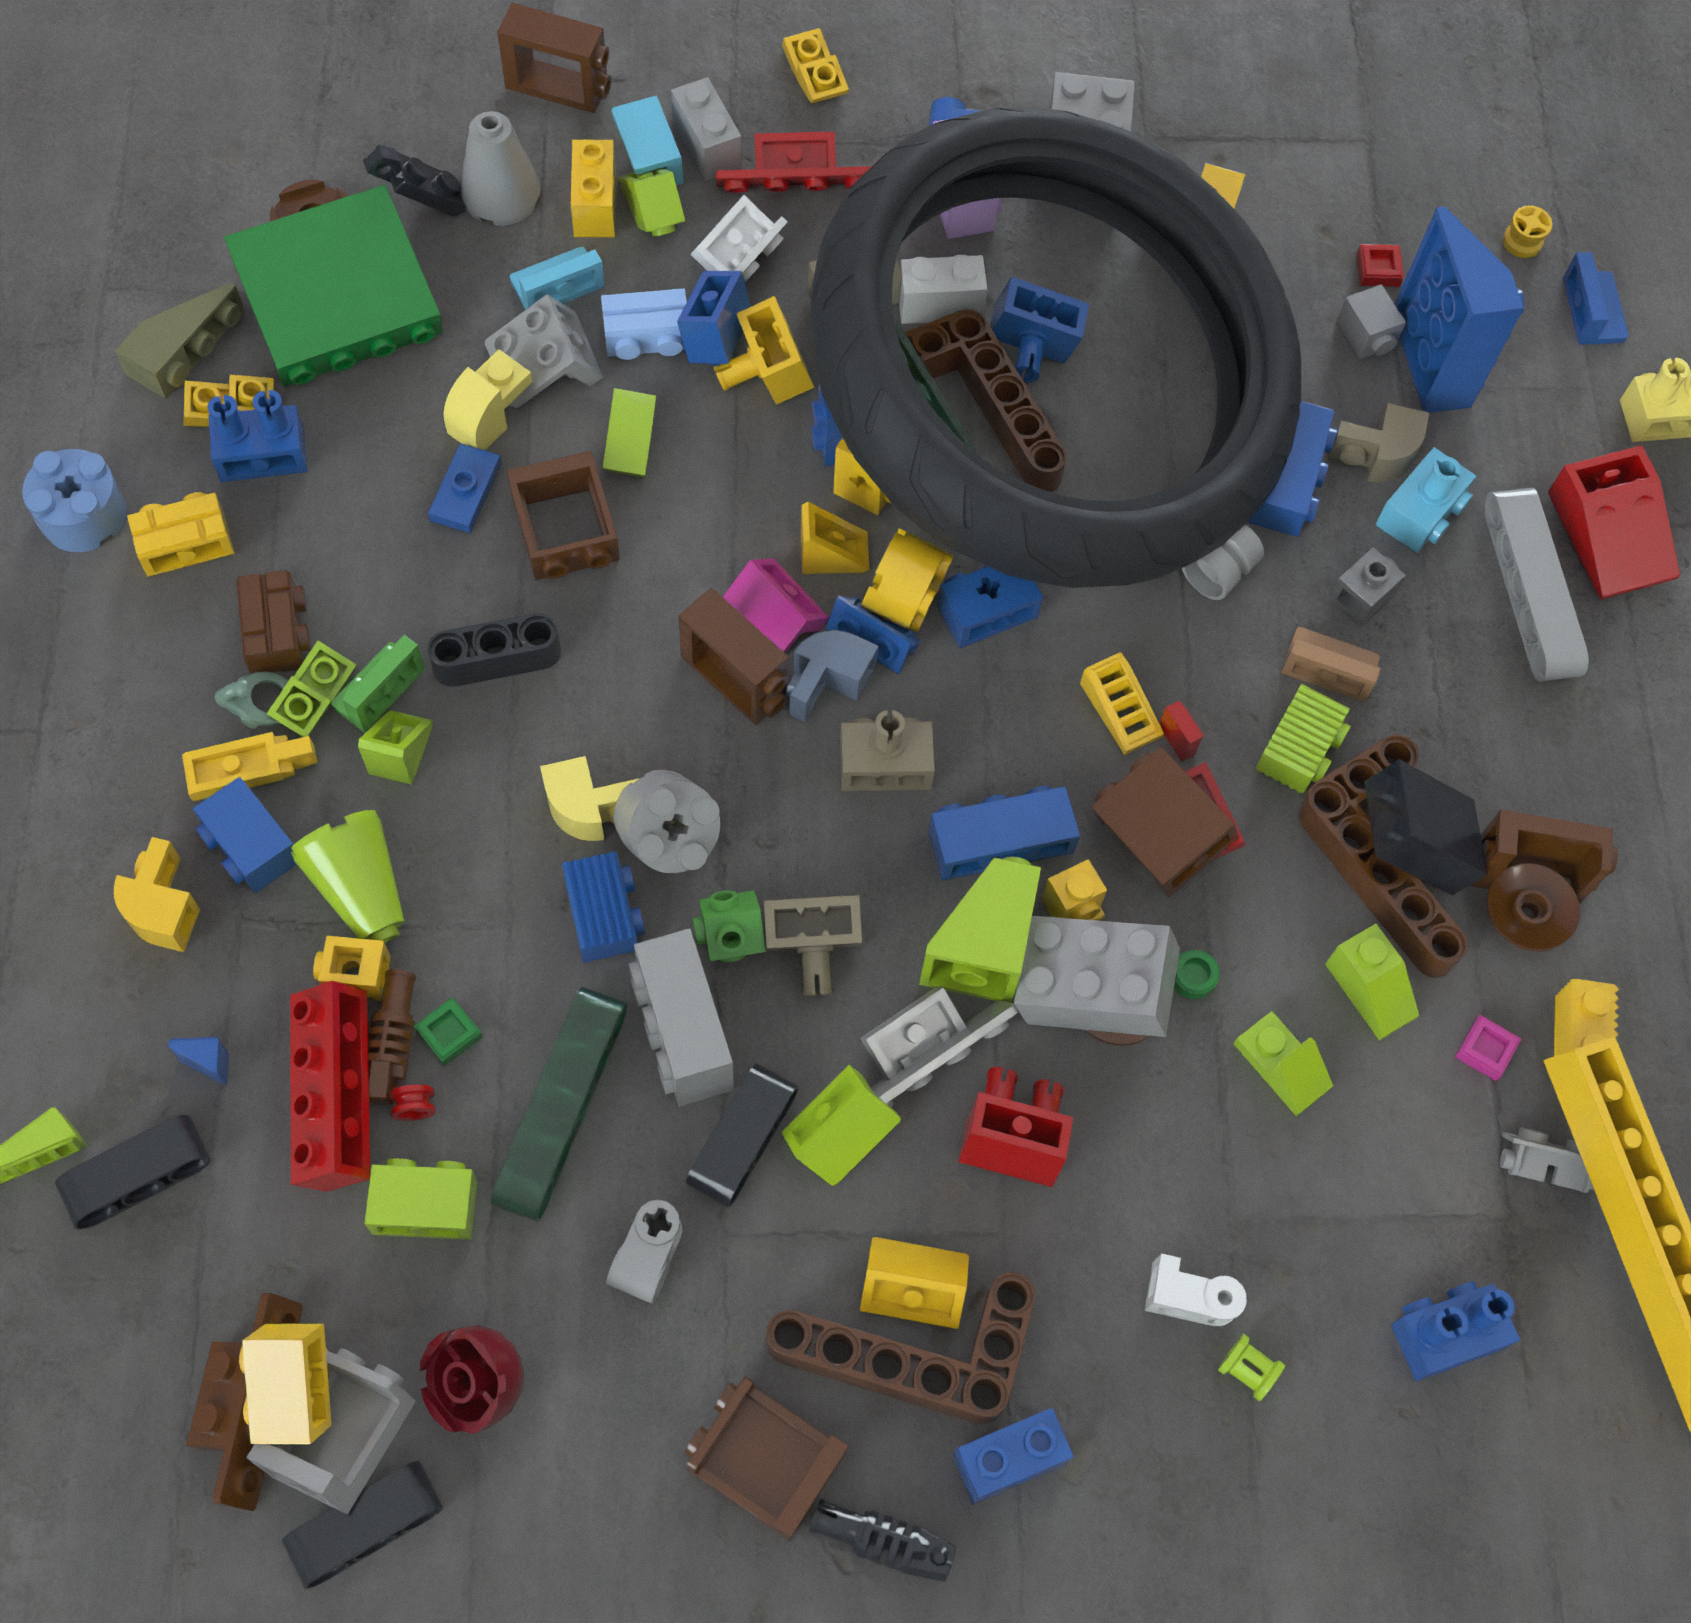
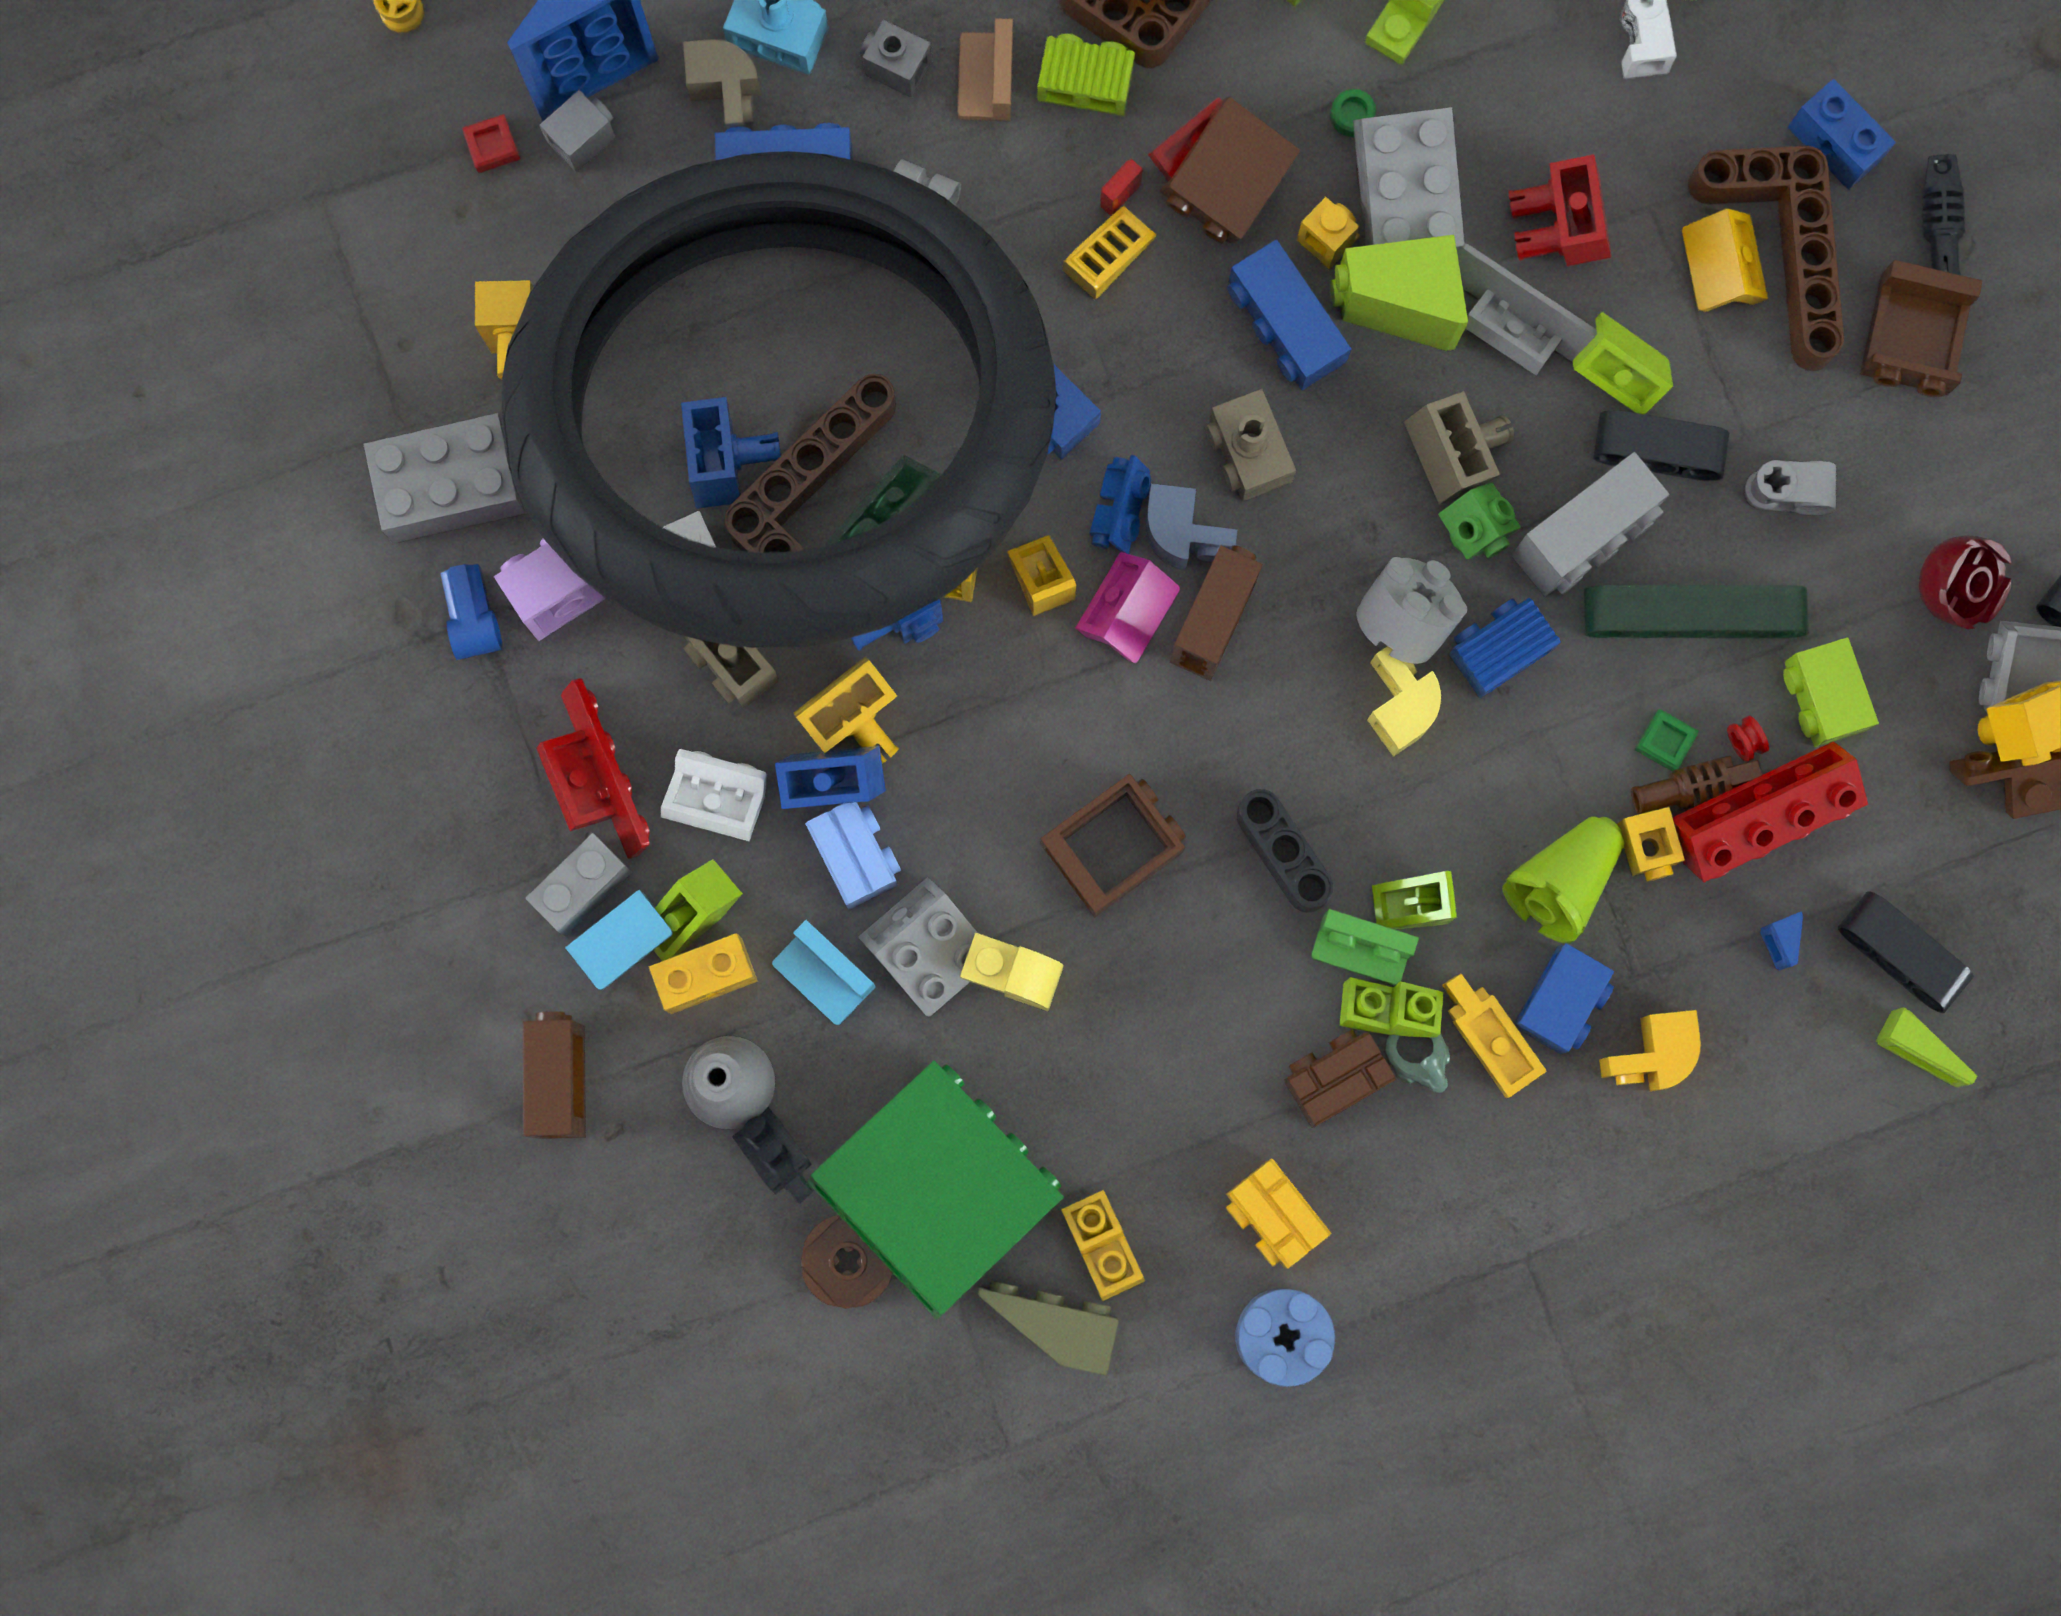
camera: 105 degrees left, 15 degrees up
blue brick [208,390,308,482] -> none
blue plate [428,443,502,533] -> none
lime slope [602,388,656,478] -> none
yellow slope [782,28,849,104] -> none
yellow brick [861,527,954,633] -> none

